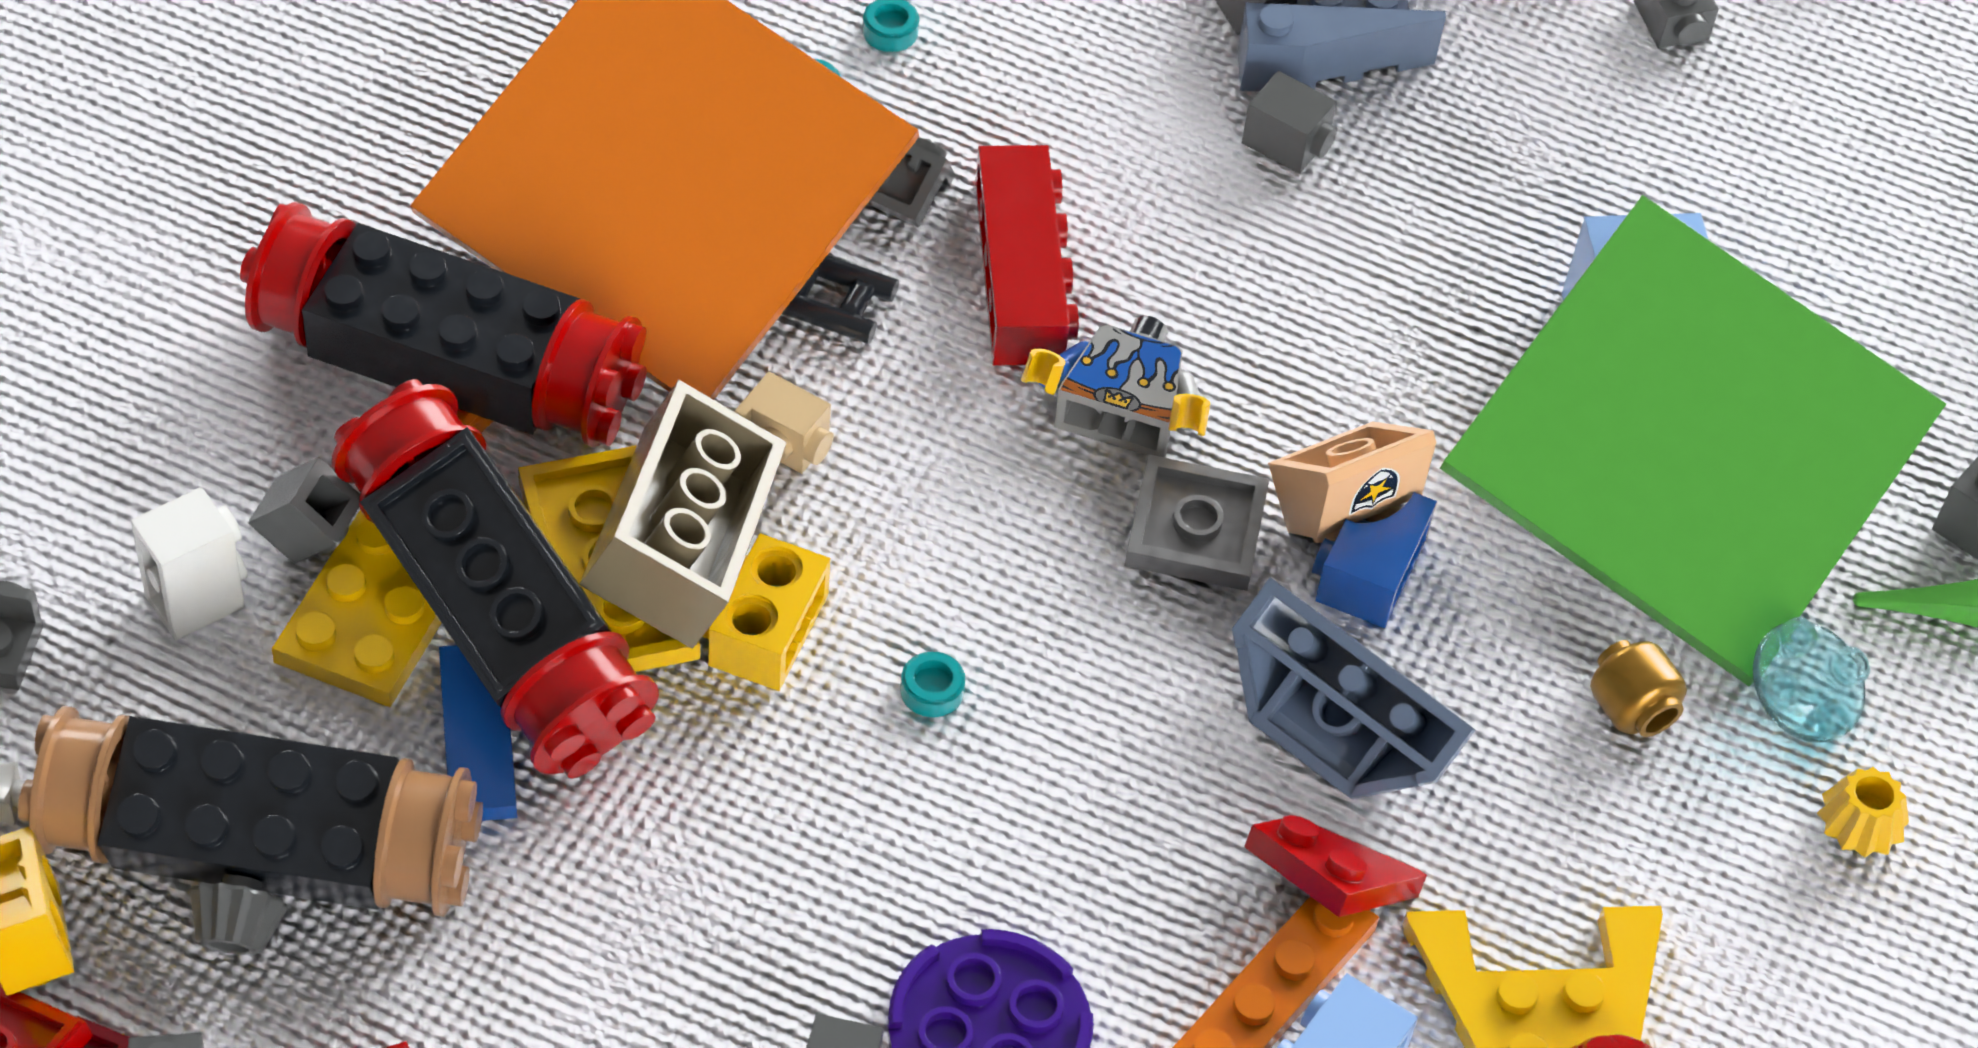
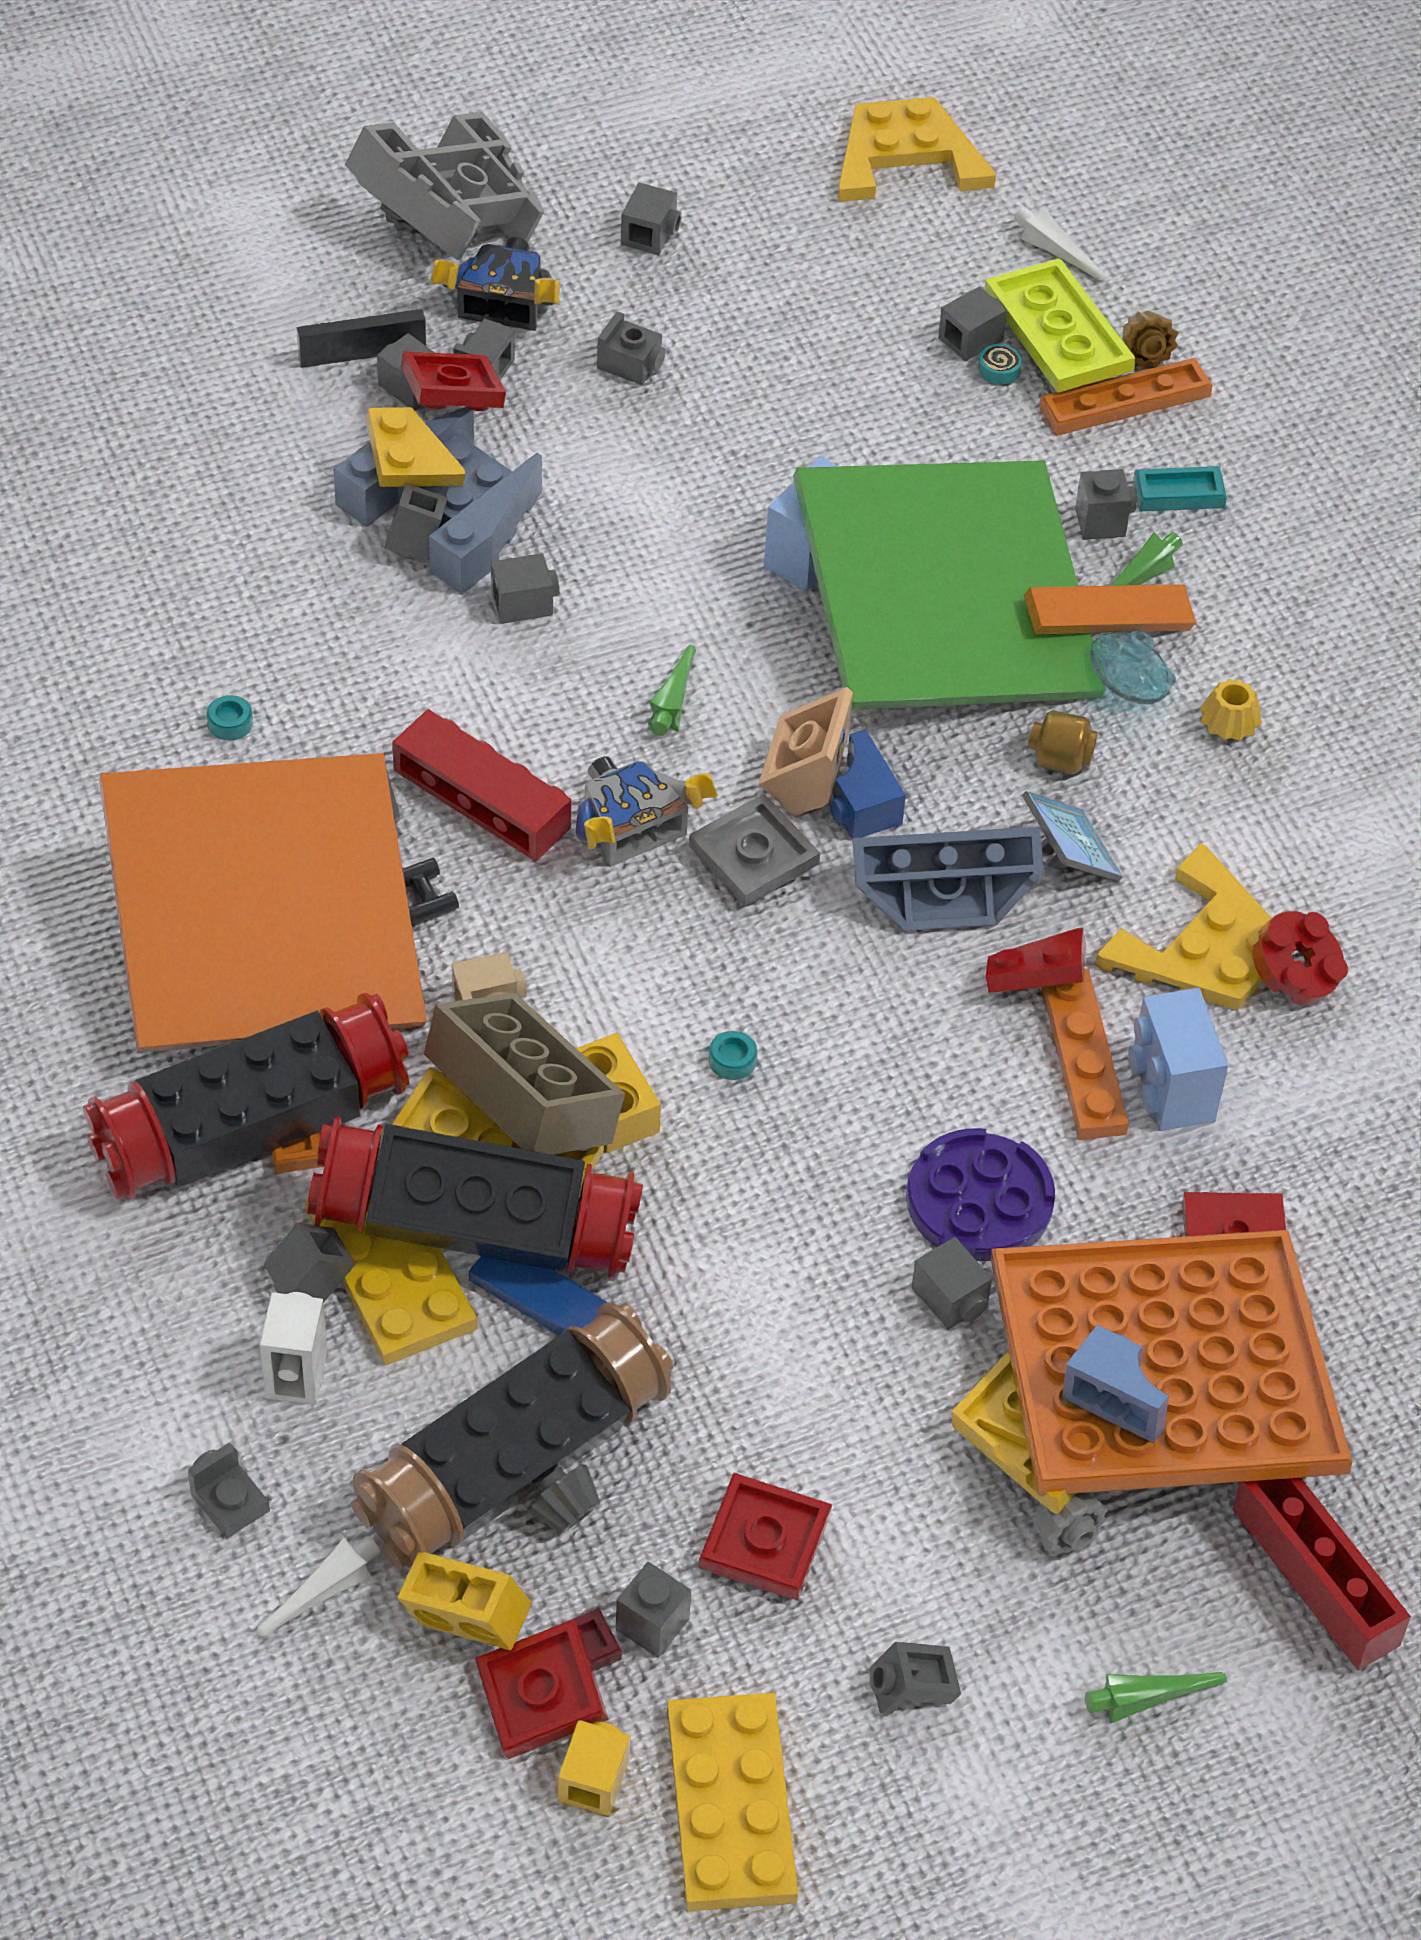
camera: 45 degrees left, 0 degrees up
none -> bright green piece [648,645,696,736]
none -> piece [1021,791,1123,882]
none -> orange tile [1024,584,1197,634]

